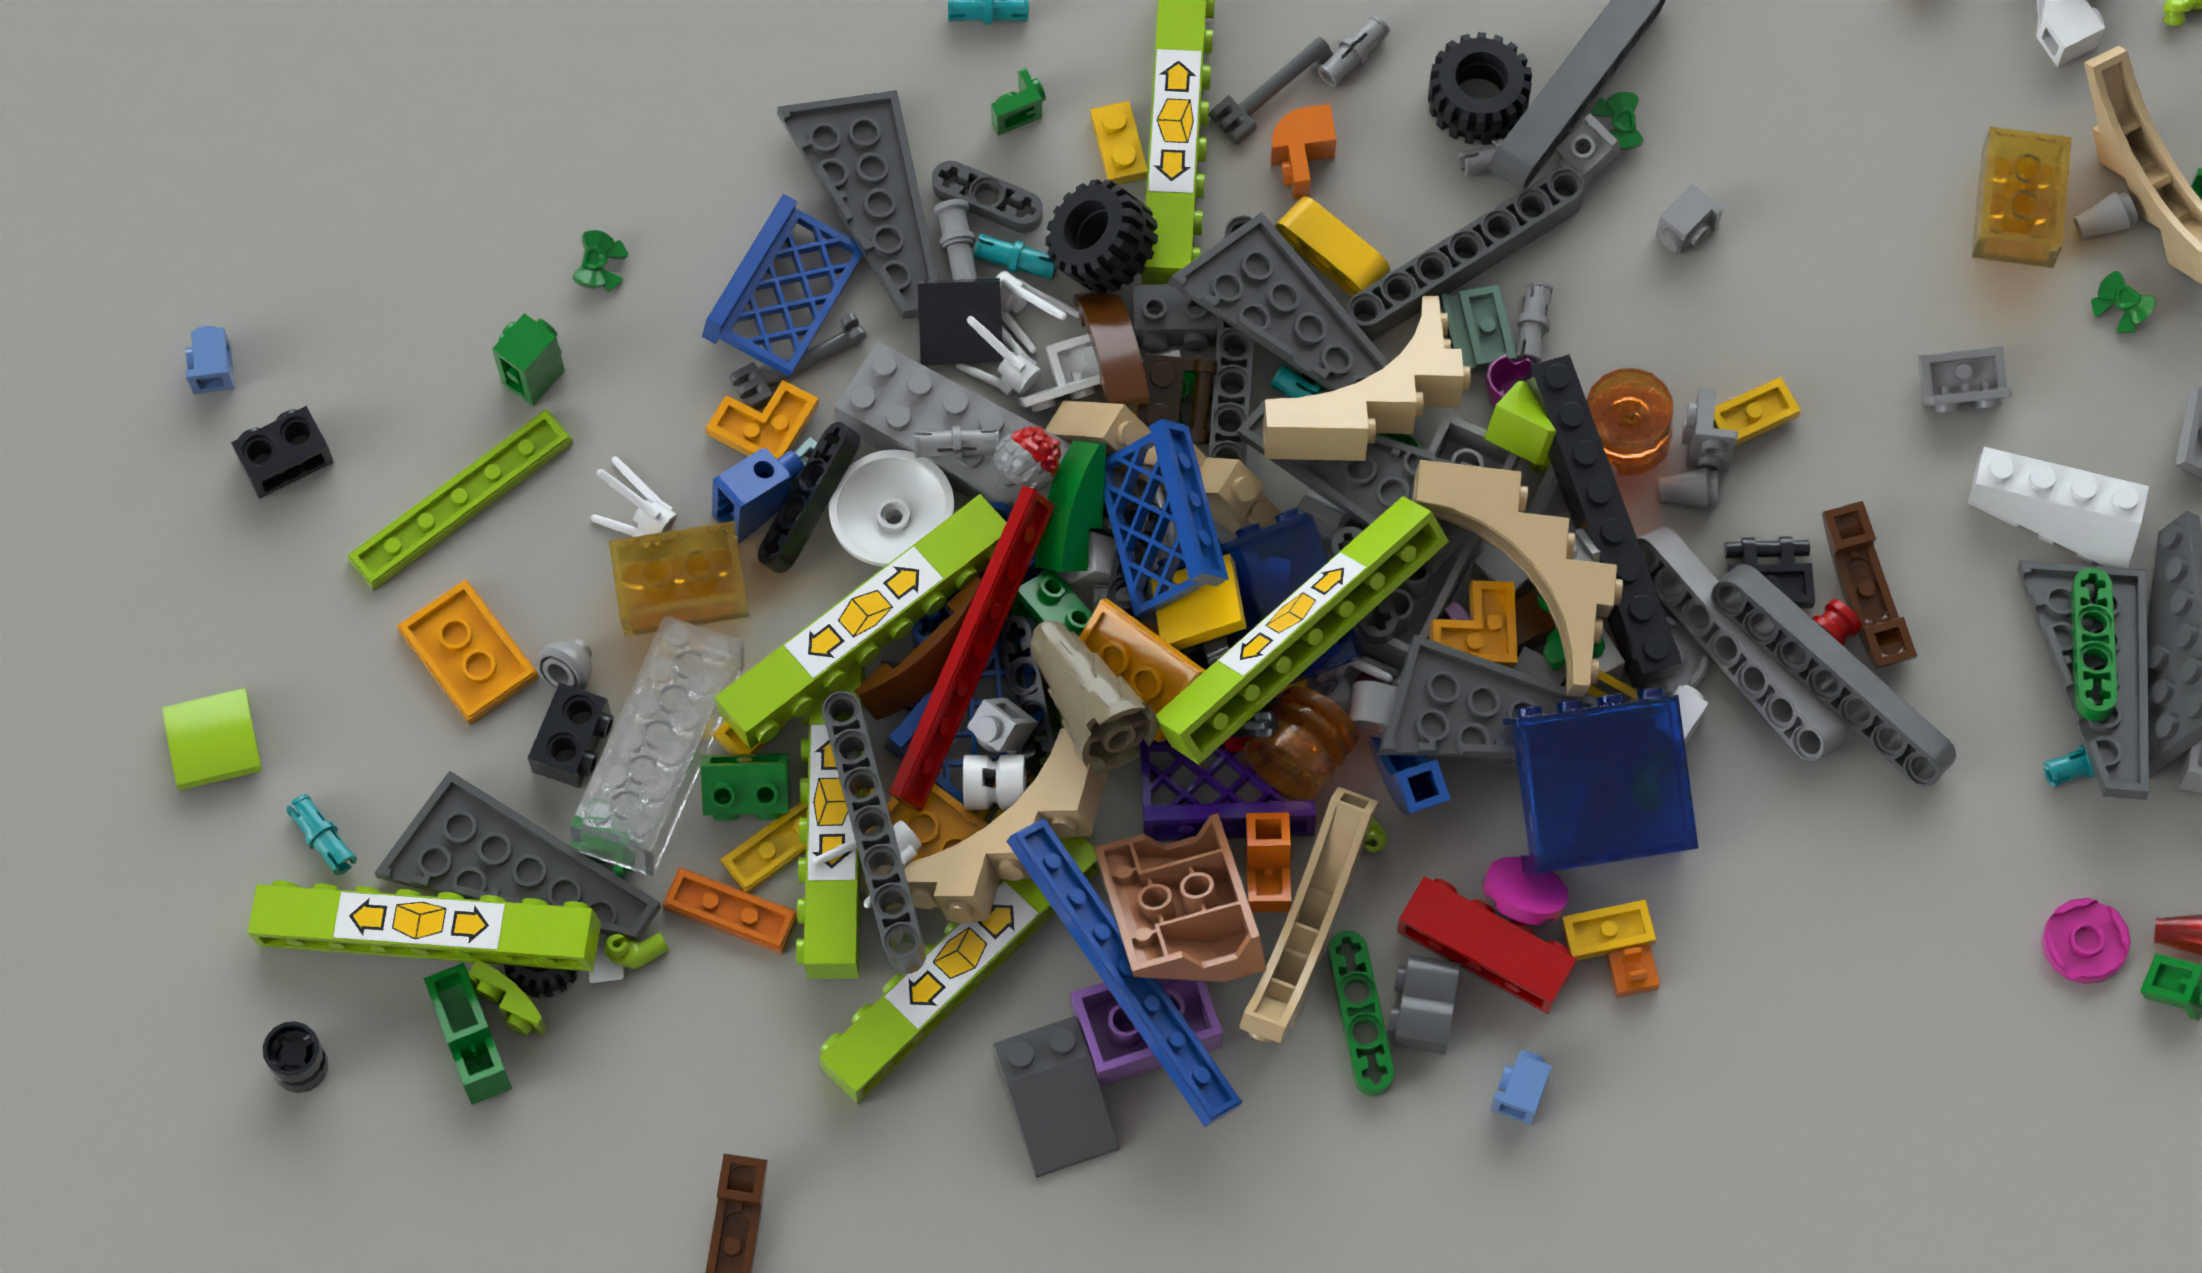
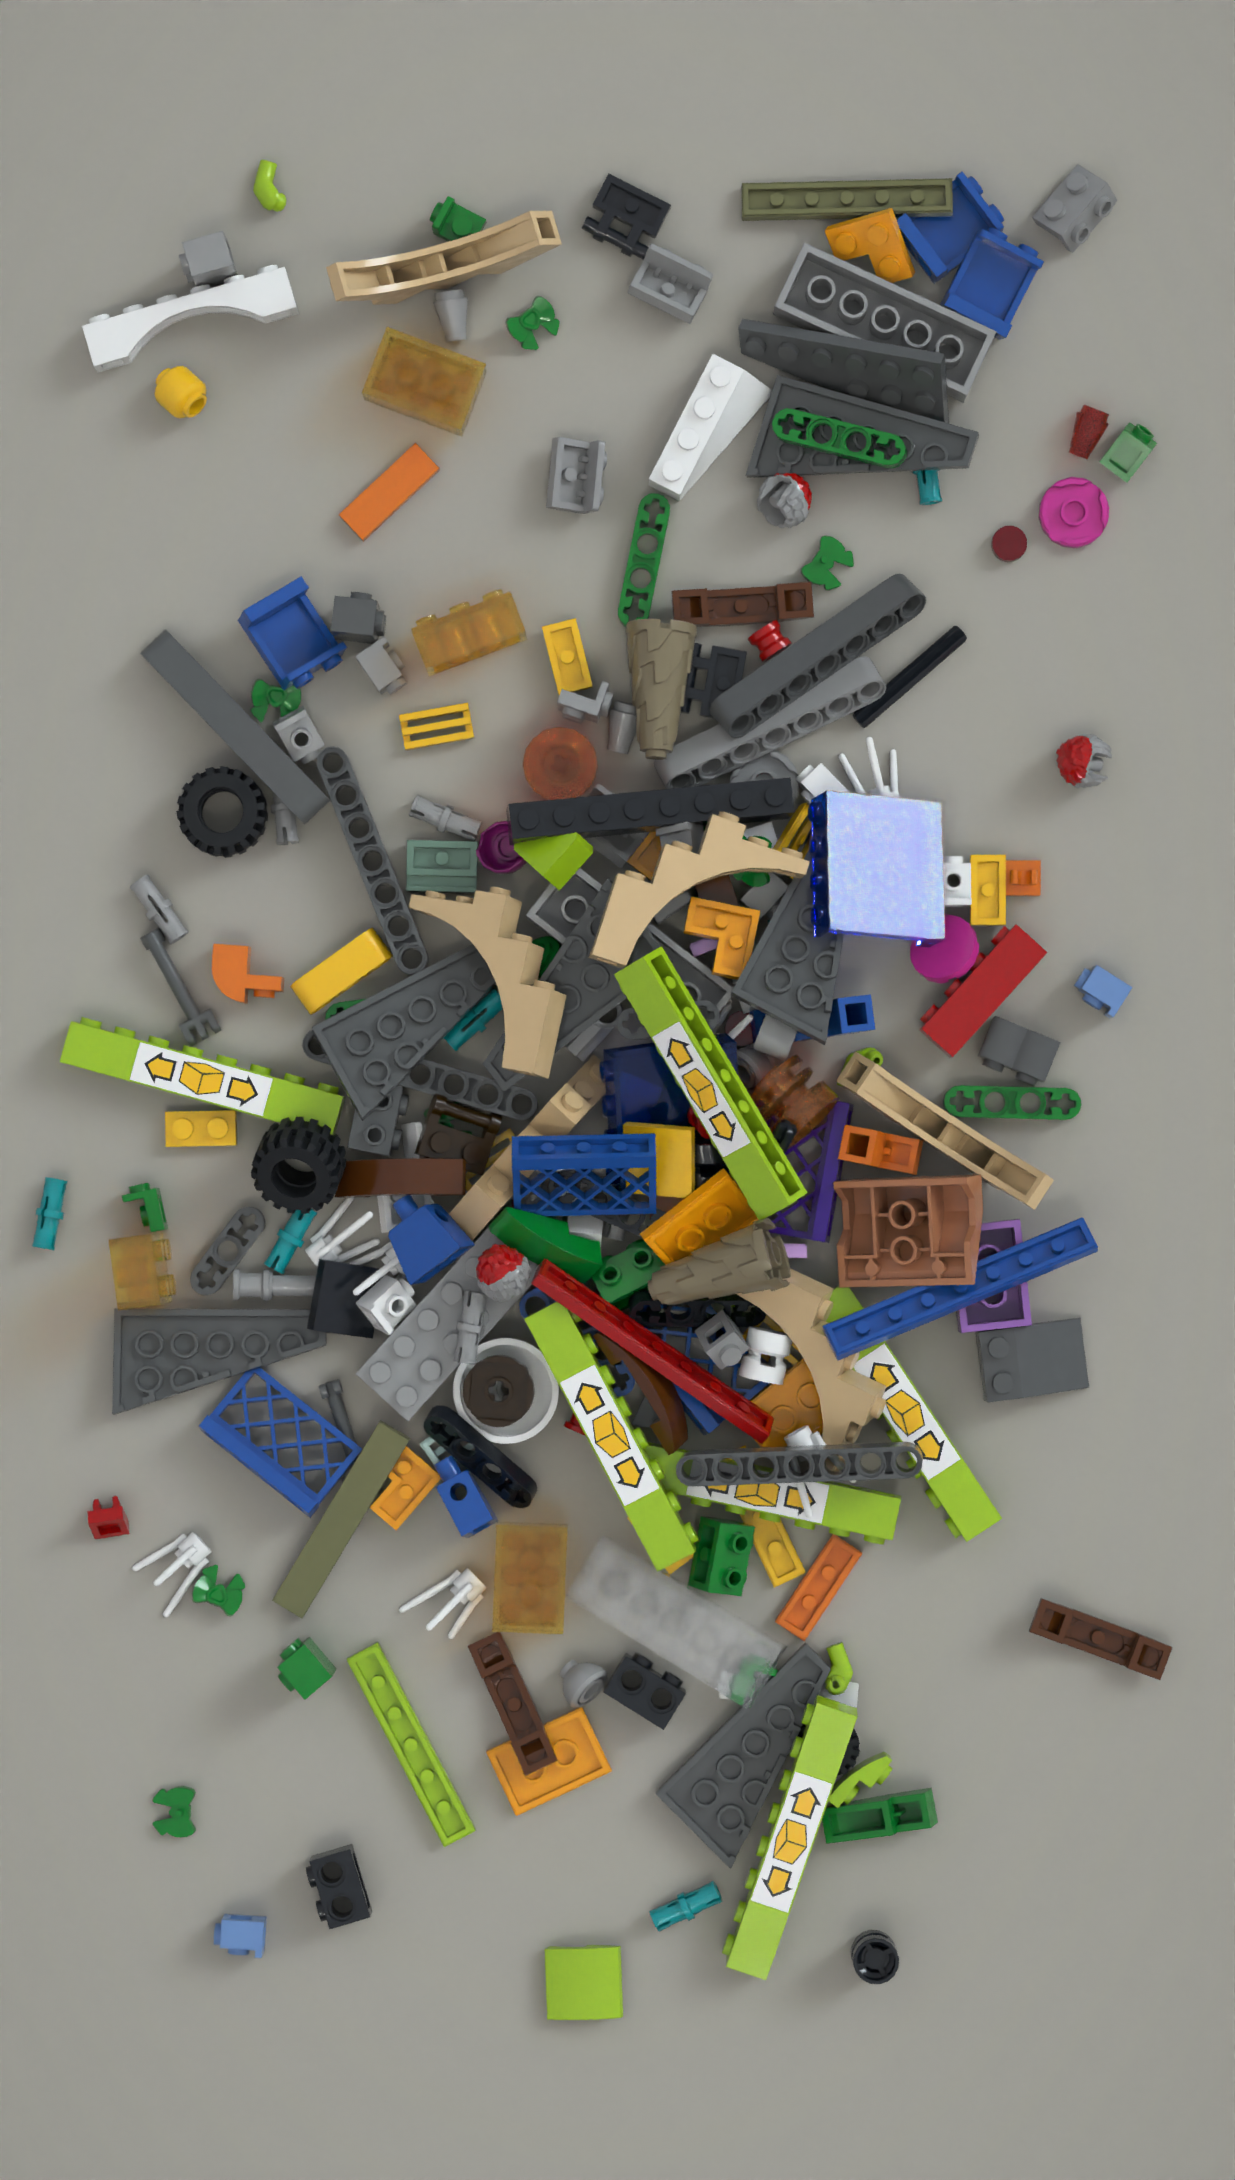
camera: 75 degrees left, 20 degrees up
none -> red tile [87,1496,130,1539]
none -> clear yellow brick [108,1233,177,1311]
none -> white plant [132,1531,212,1618]
none -> green piece [152,1786,196,1838]
none -> blue panel [238,576,347,690]
none -> olive tile [272,1420,411,1618]
none -> dark grey brick [331,592,386,644]
none -> orange tile [339,443,440,542]
none -> white brick [356,1275,417,1335]
none -> blue torso [388,1195,475,1285]
none -> yellow tile [399,703,474,750]
none -> clear yellow brick [411,589,527,677]
none -> dark brown plate [463,1355,535,1427]
none -> reddish brown slope [468,1631,558,1776]
none -> green beam [618,493,670,627]
none -> dark tan cone [626,619,697,760]
none -> light grey piece [757,473,812,528]
none -> lavender tile [784,1243,807,1258]
none -> green piece [801,535,854,590]
none -> white plant [839,737,901,819]
none -> black axle [853,626,967,728]
none -> white brick [934,856,972,907]
none -> dark red tile [991,526,1027,562]
none -> piece [1056,734,1112,788]

